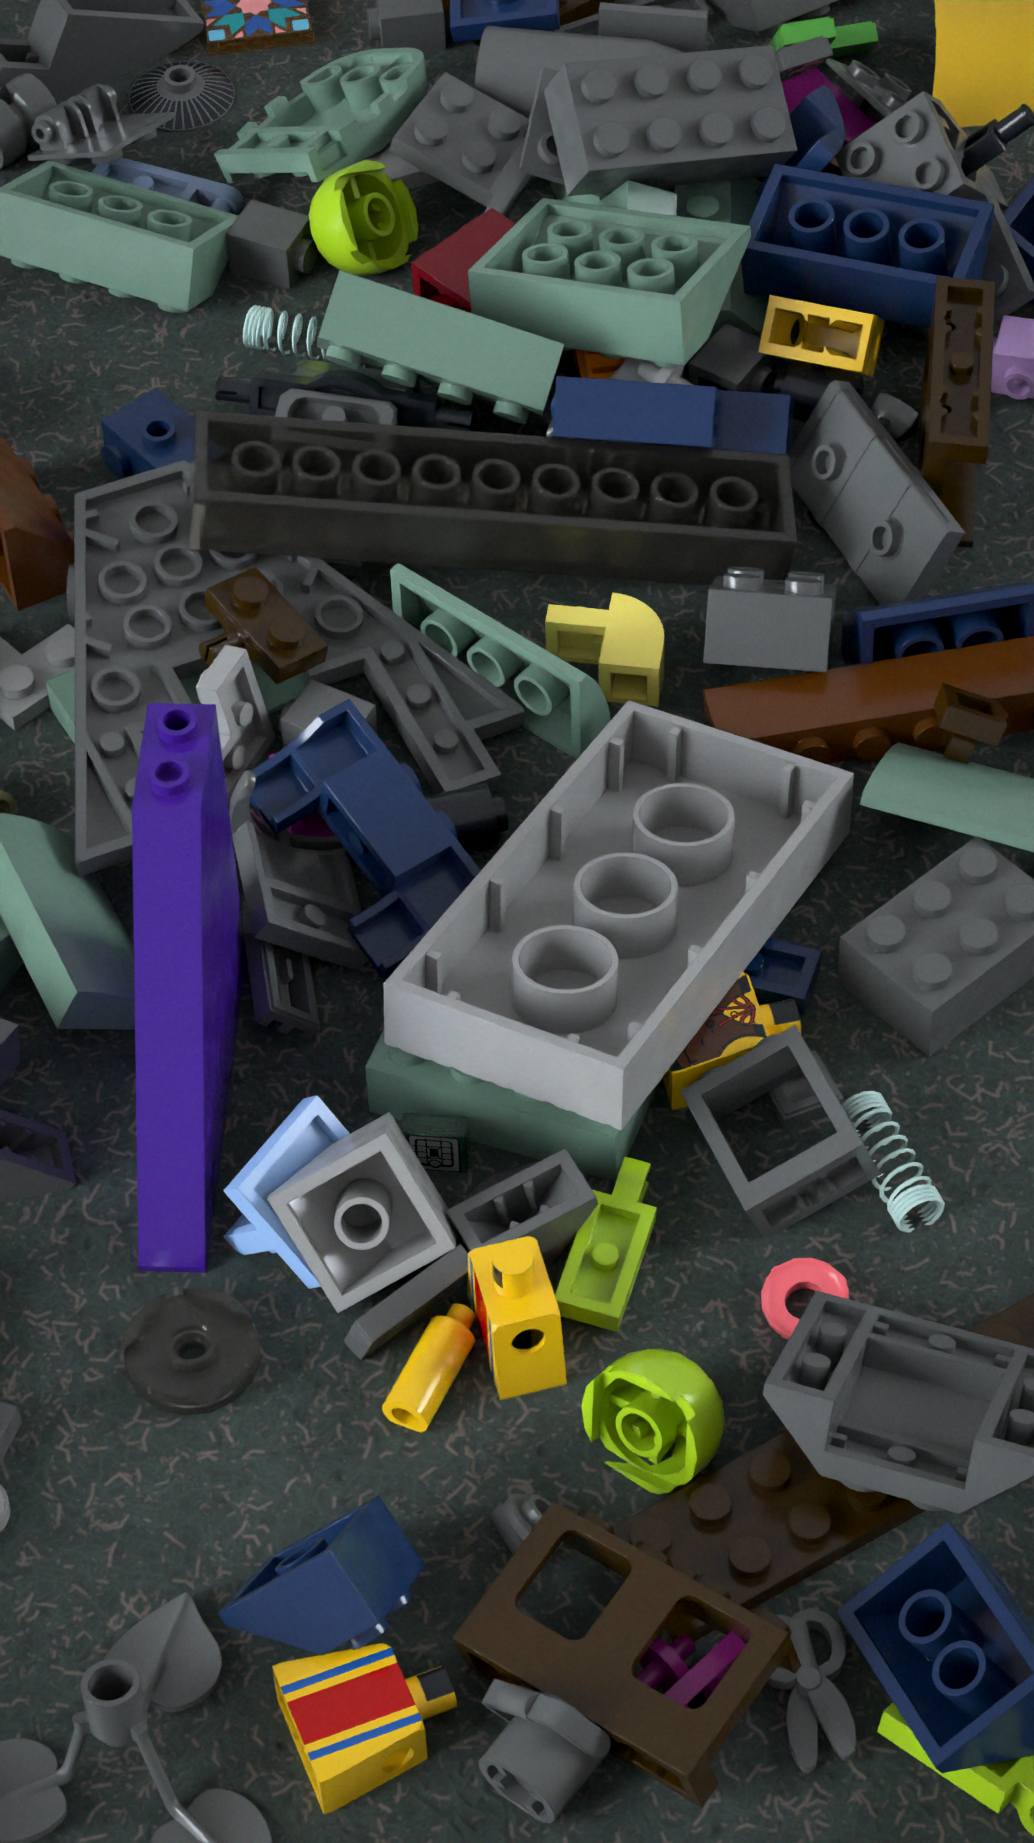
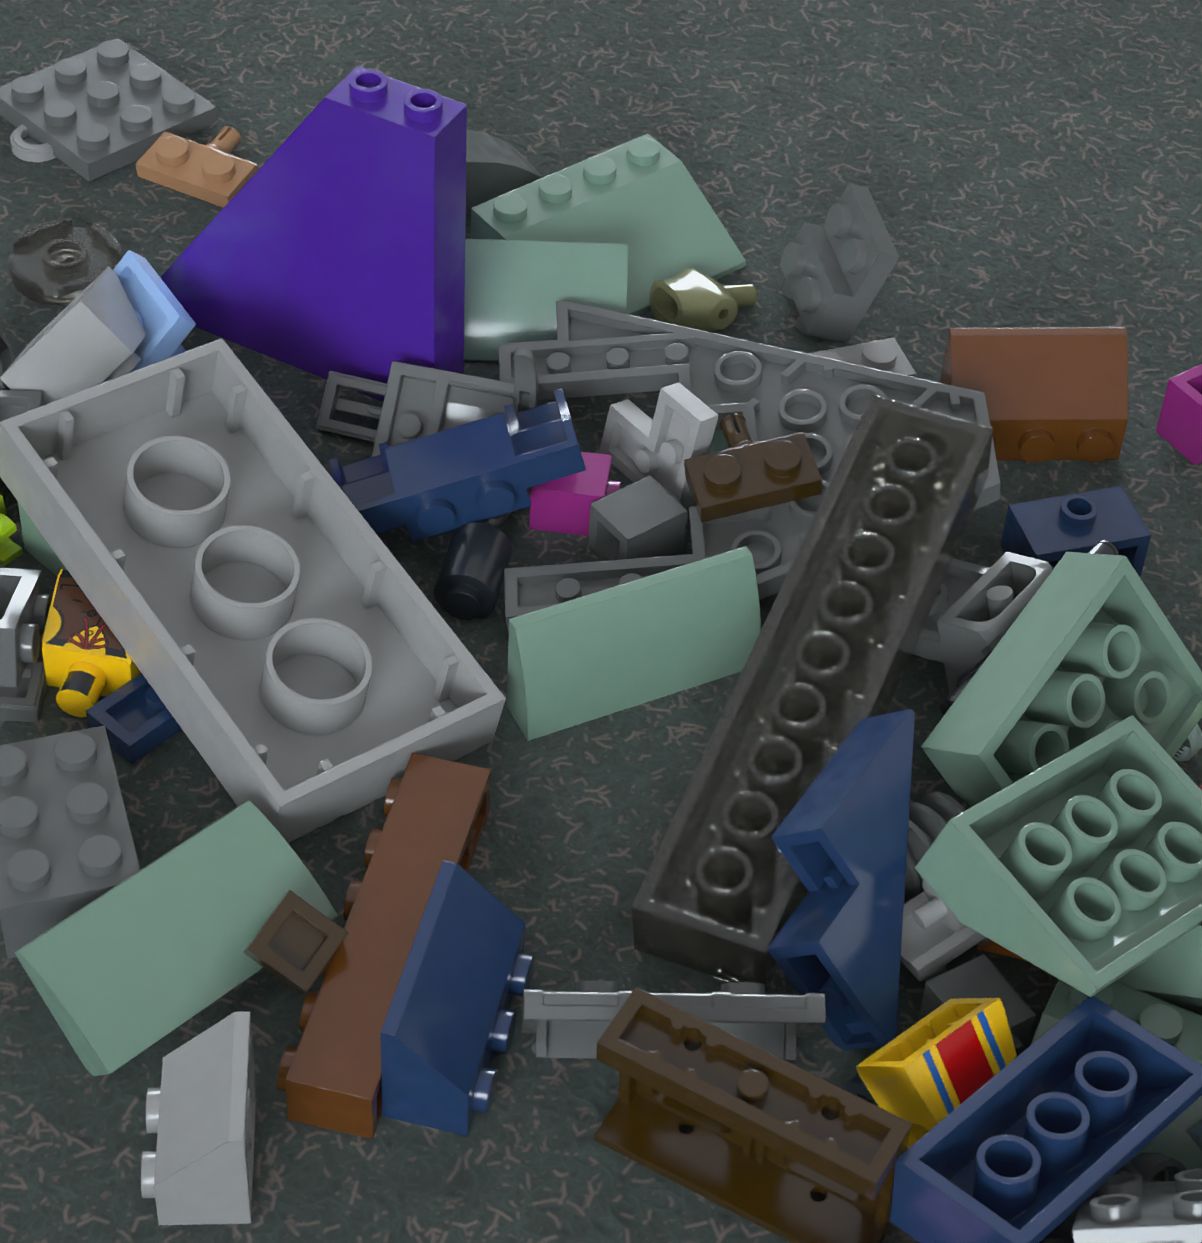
camera: 110 degrees right, 5 degrees down
light yellow brick [545,592,665,707] -> none
dark grey brick [703,567,837,672] -> none

